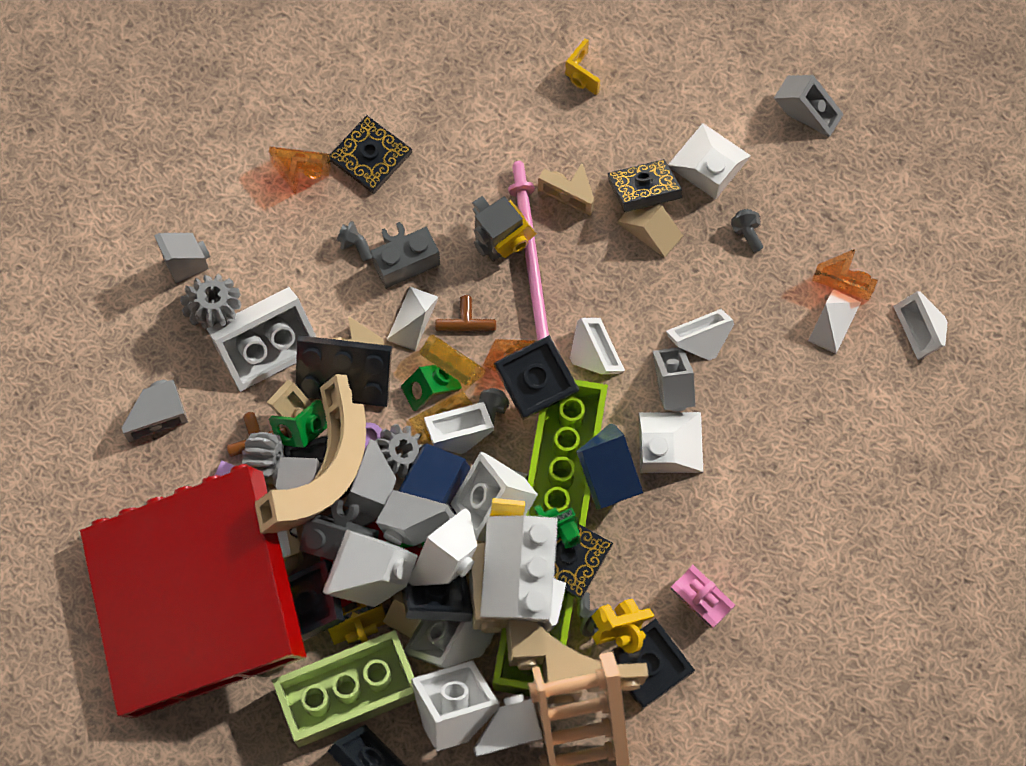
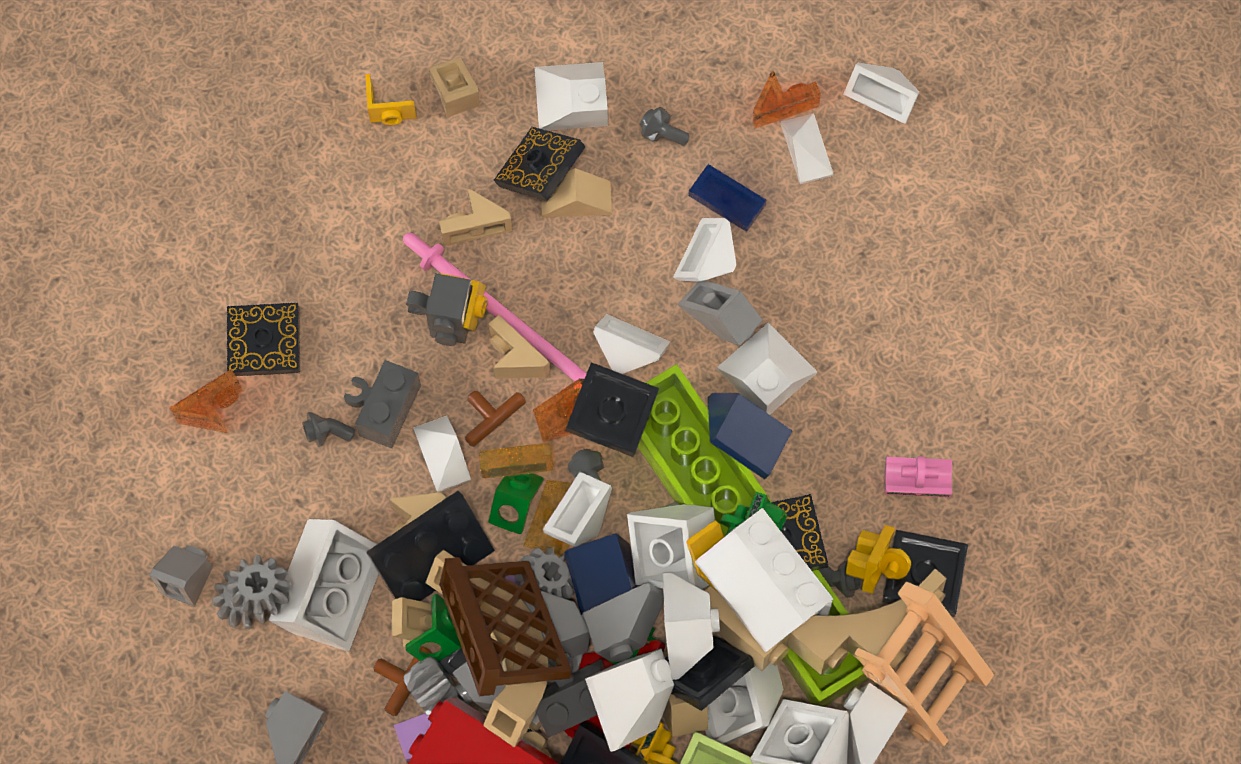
camera: 40 degrees left, 0 degrees up
none -> tan slope [428,57,479,117]
none -> reddish brown fence [439,557,572,697]
none -> tan slope [489,315,550,379]
none -> clear blue plate [688,164,767,232]

